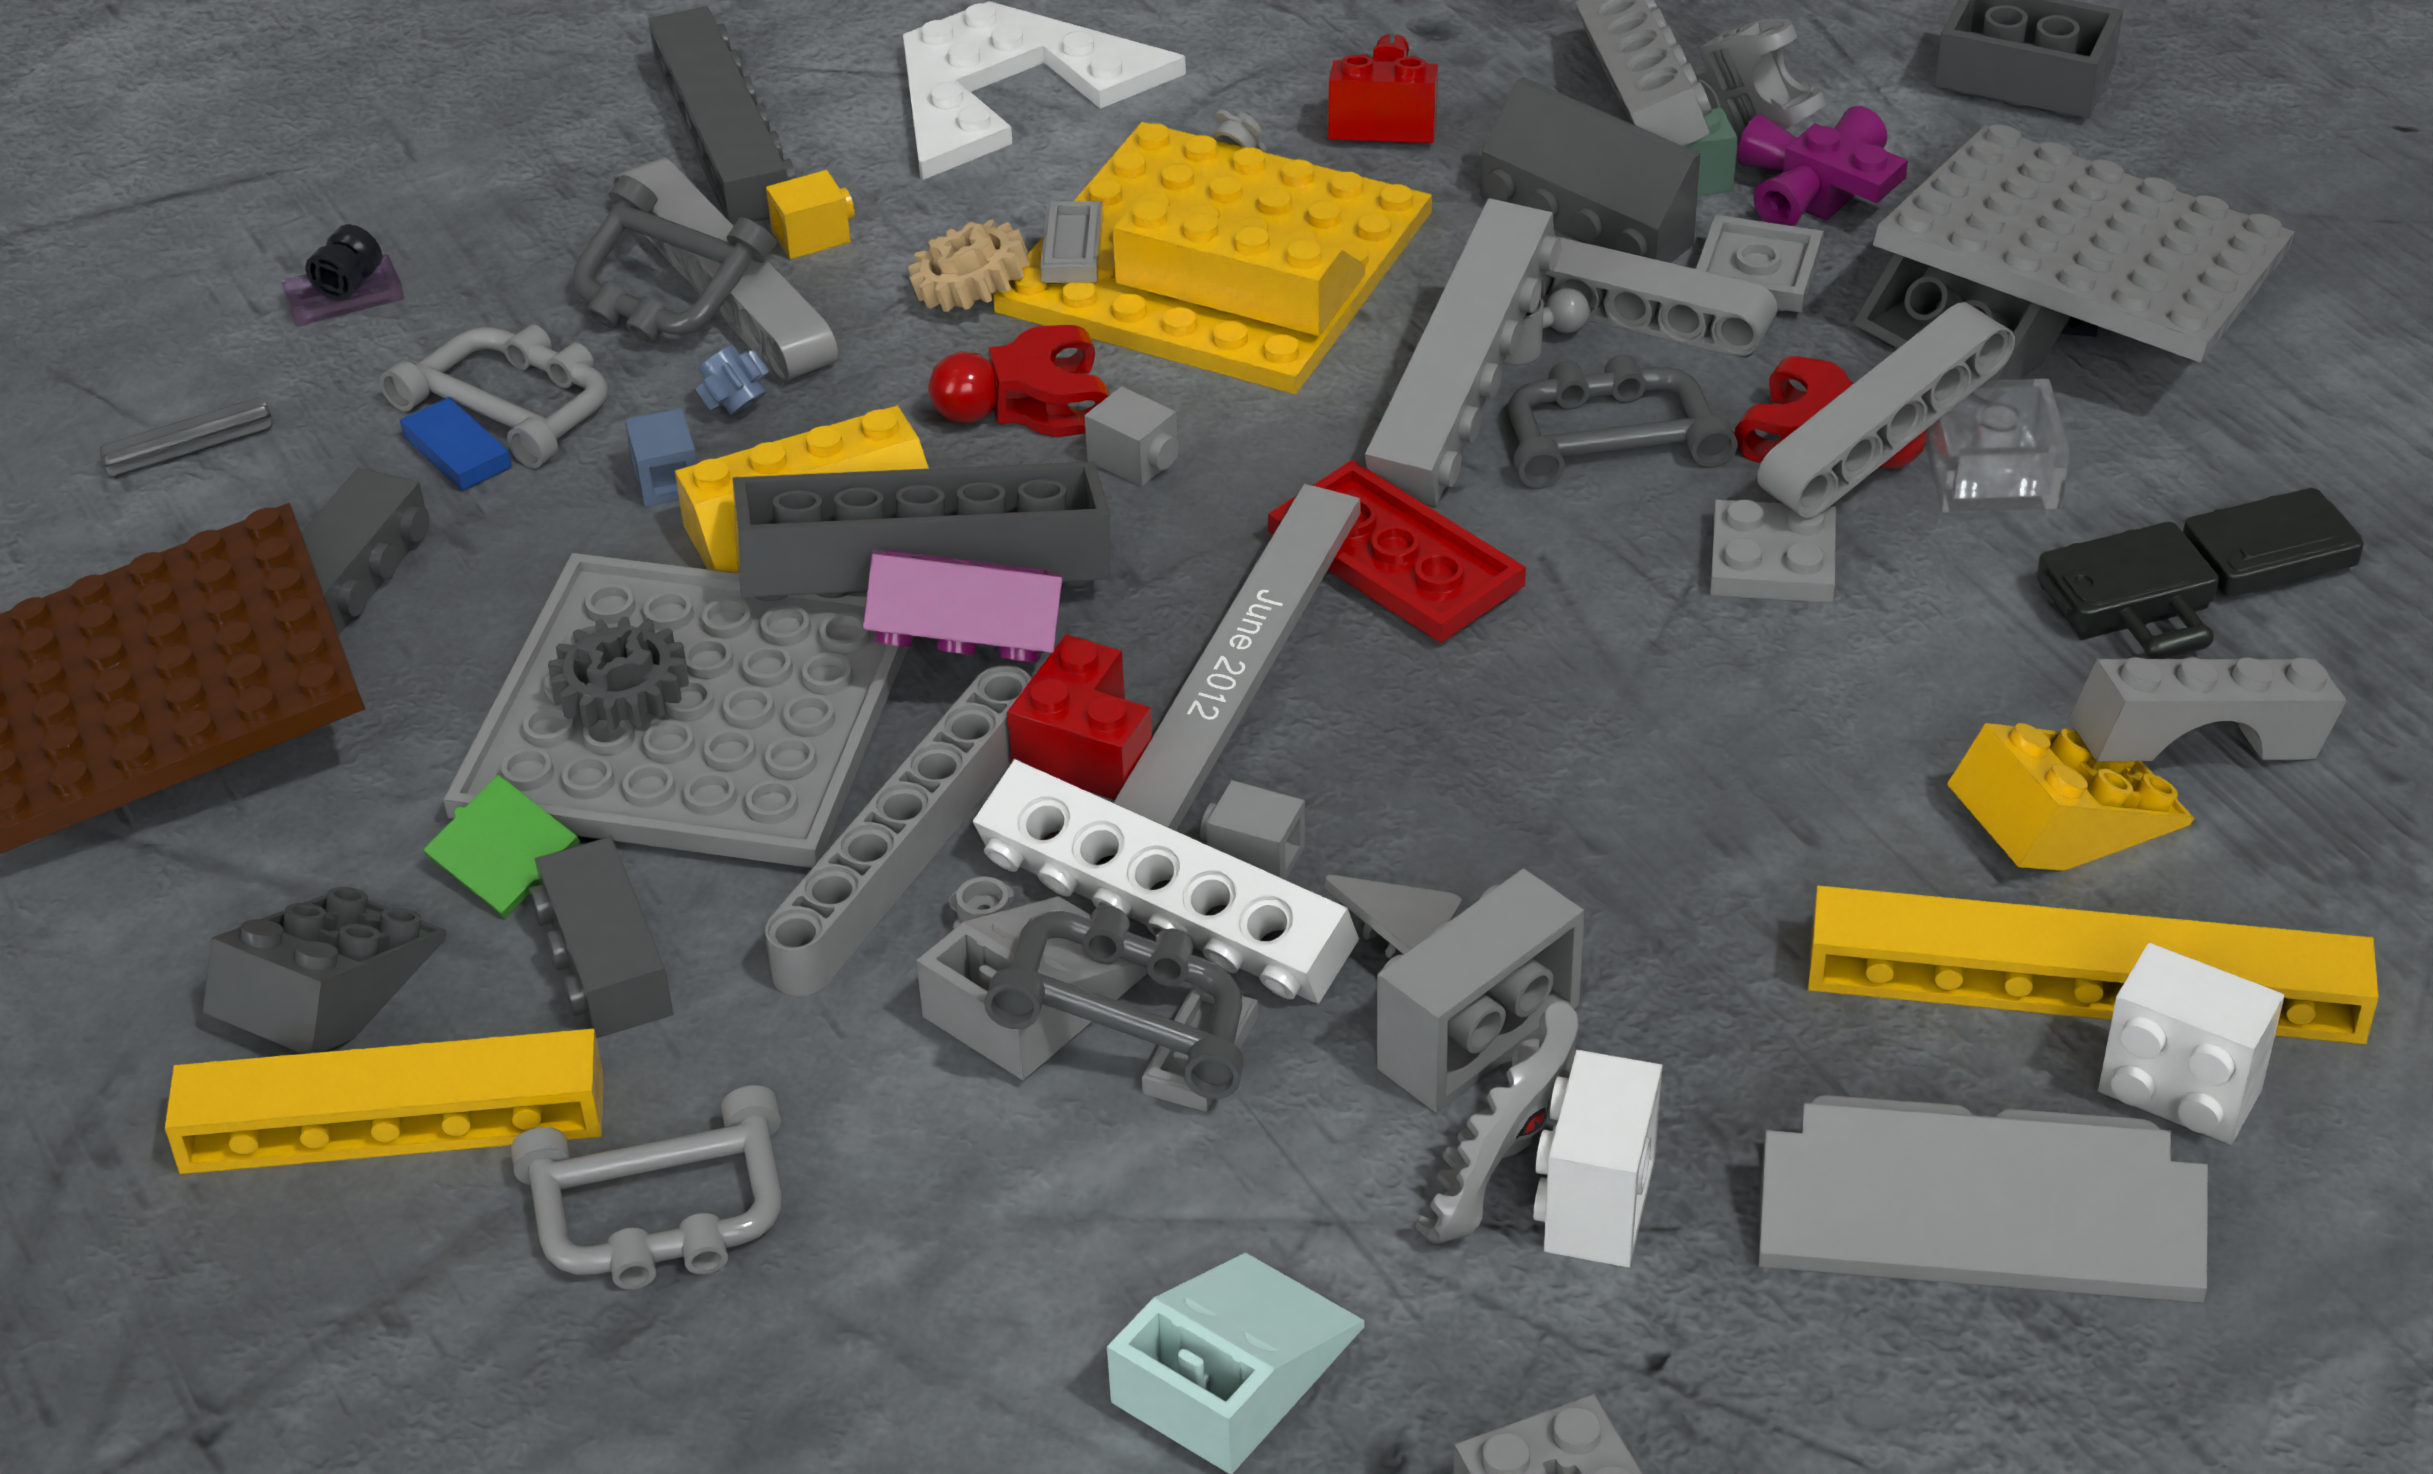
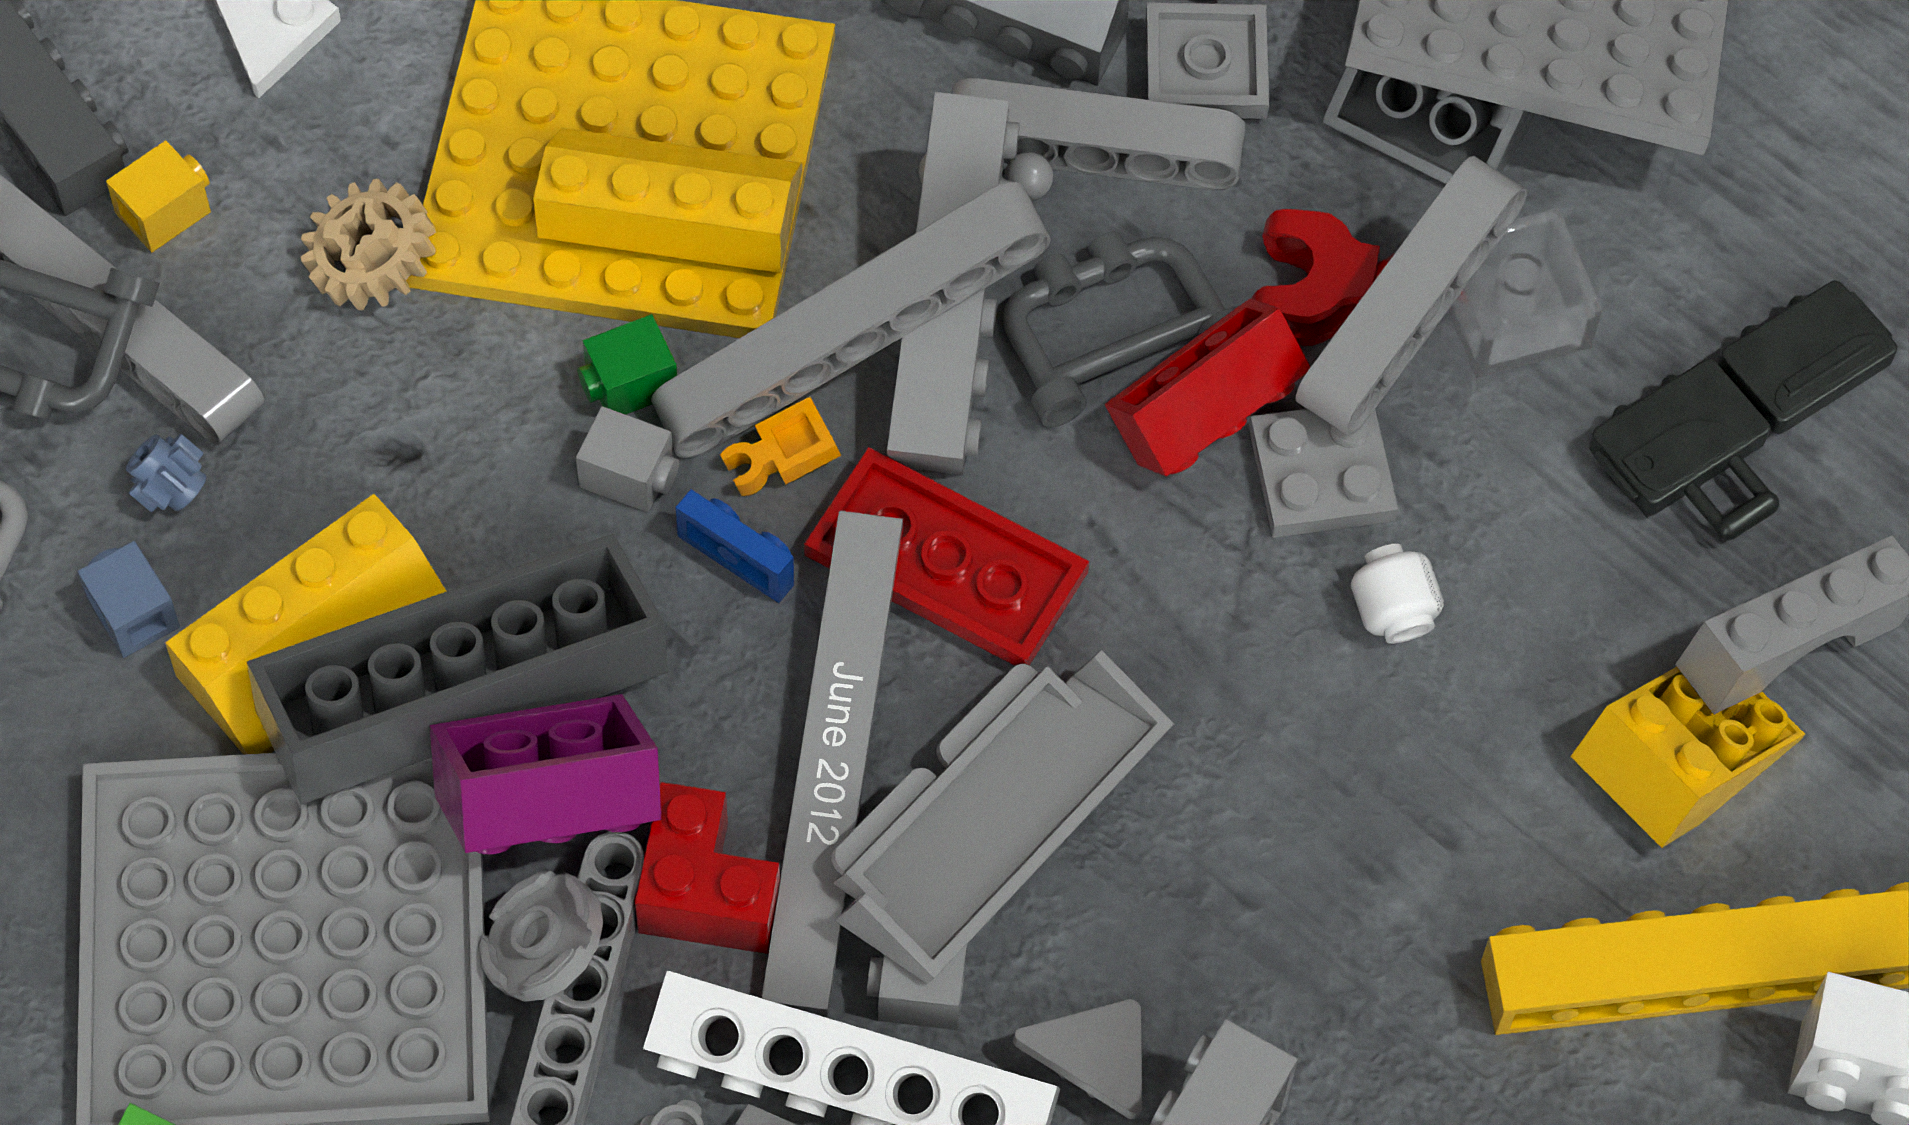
camera: 20 degrees left, 20 degrees up
dark grey gear [548,617,689,731] -> none
red piece [928,325,1110,437] -> none
light grey tile [1041,201,1103,283] -> none
none -> light grey tile [479,871,603,1002]
none -> green brick [577,314,677,415]
none -> light grey beam [651,182,1051,458]
none -> blue plate [675,489,794,603]
none -> light orange plate [720,396,841,496]
none -> light grey slope [832,650,1174,984]
none -> red brick [1104,298,1310,477]
none -> white head [1351,544,1444,644]

